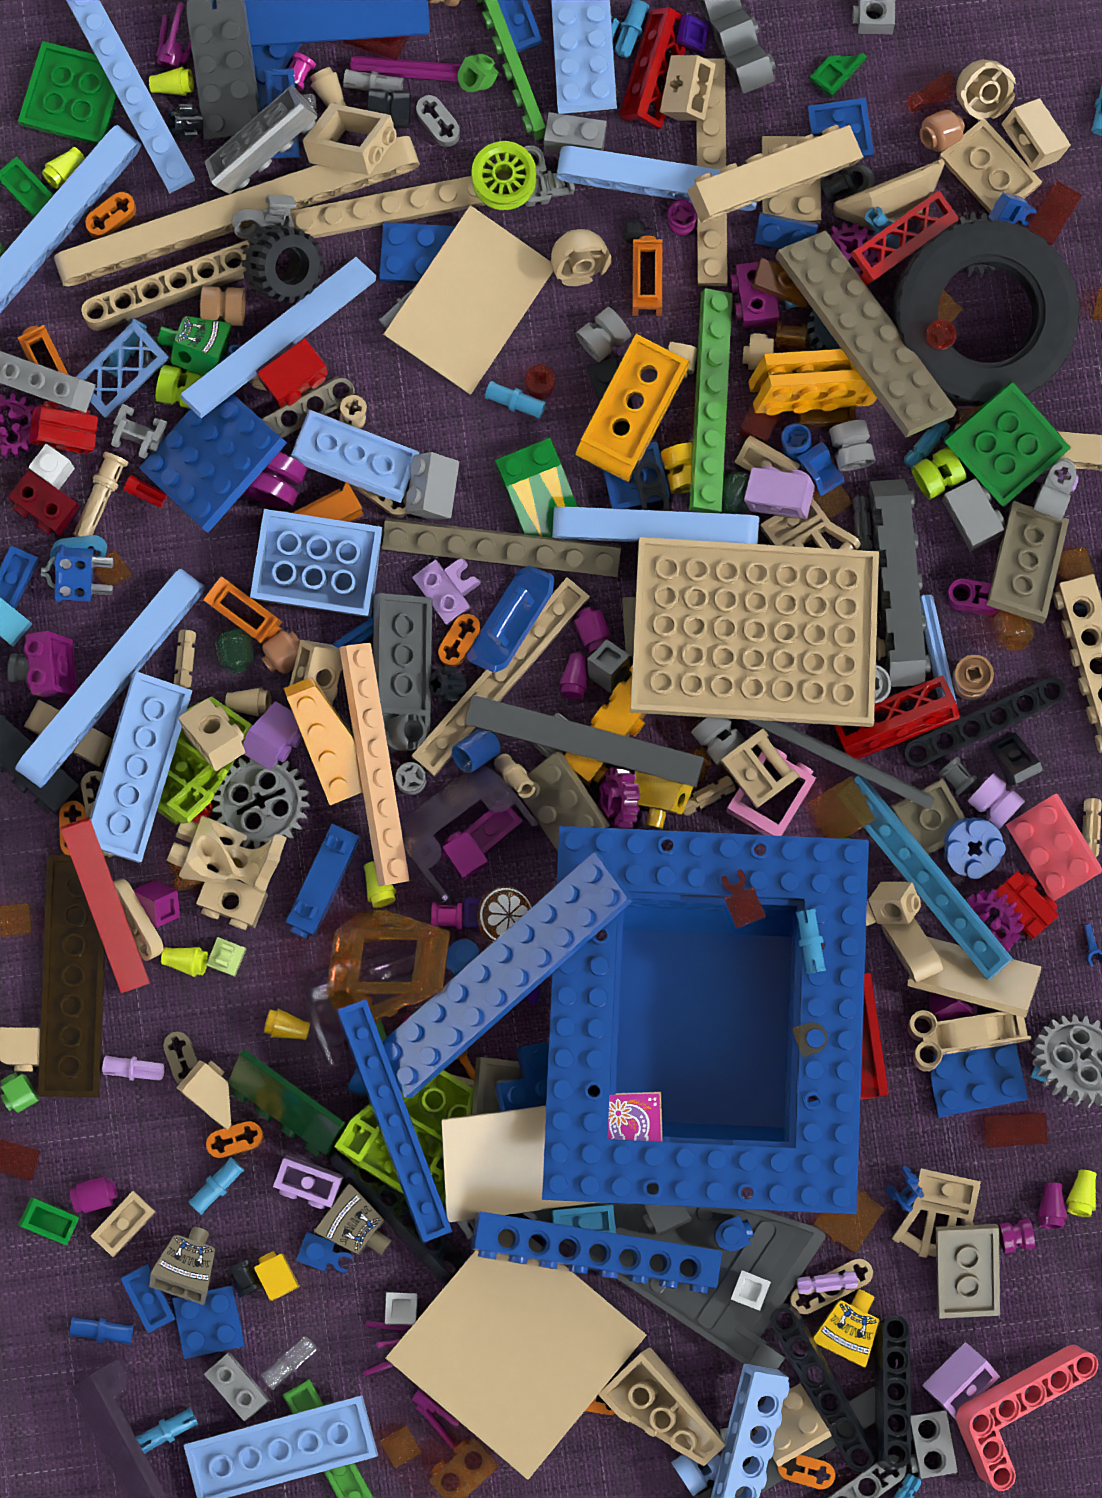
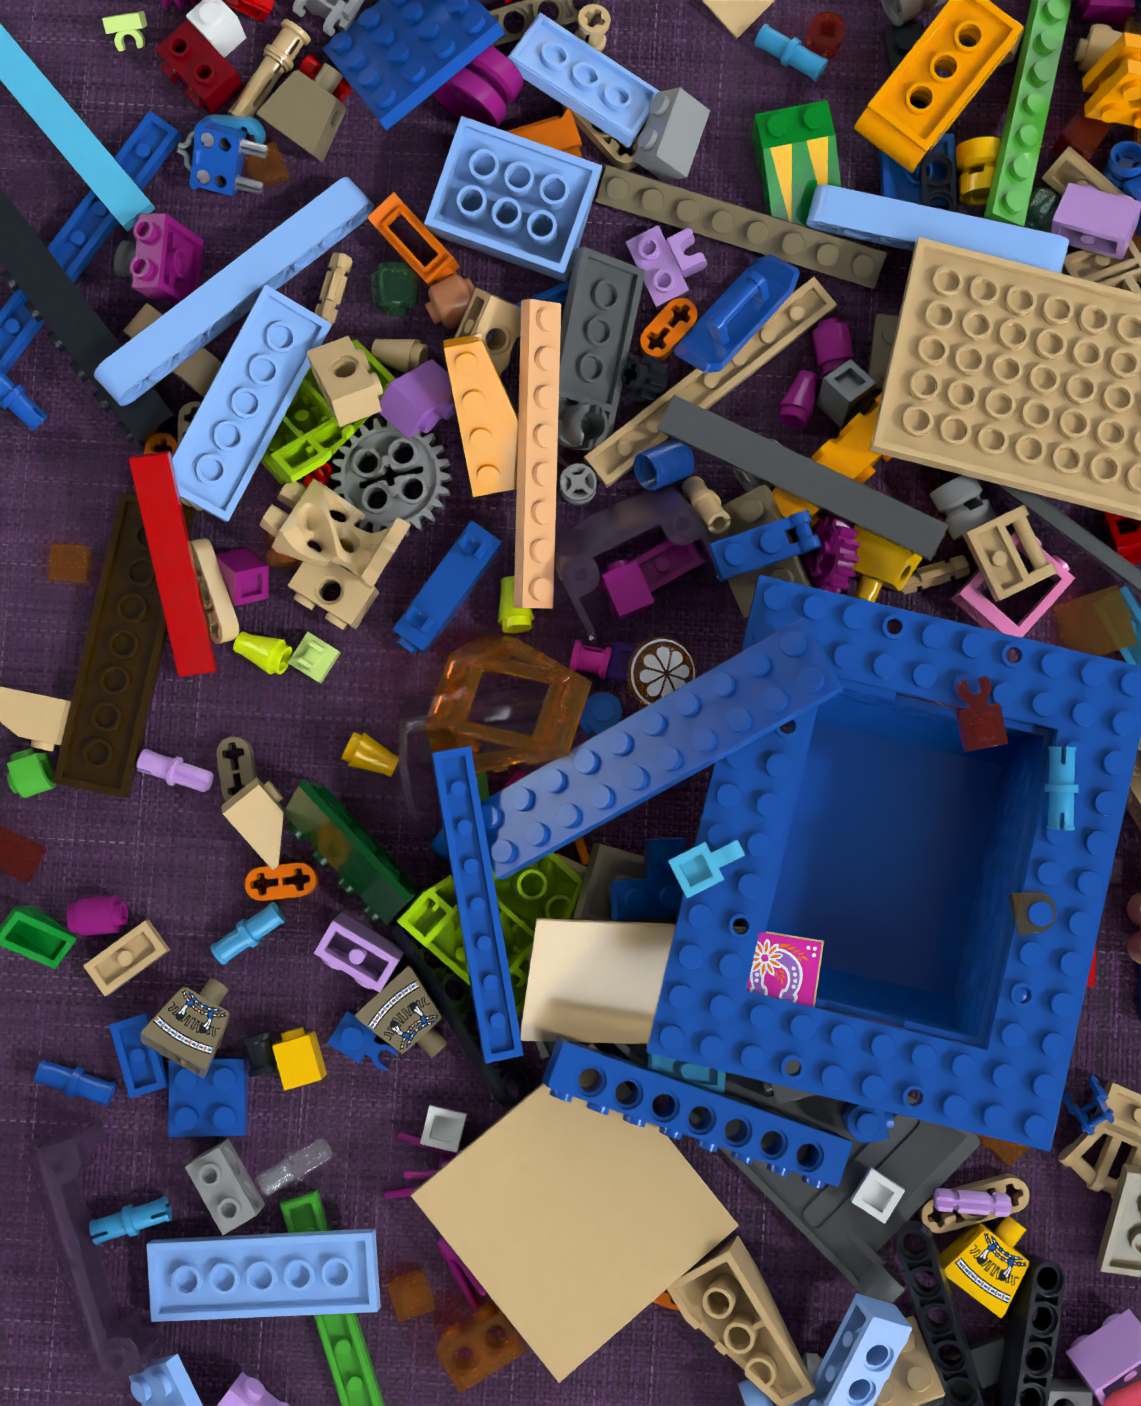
camera: 10 degrees right, 5 degrees up
none -> dark tan torso [256,63,346,162]
none -> medium azure plate [668,840,745,898]
none -> blue plate [707,510,821,582]

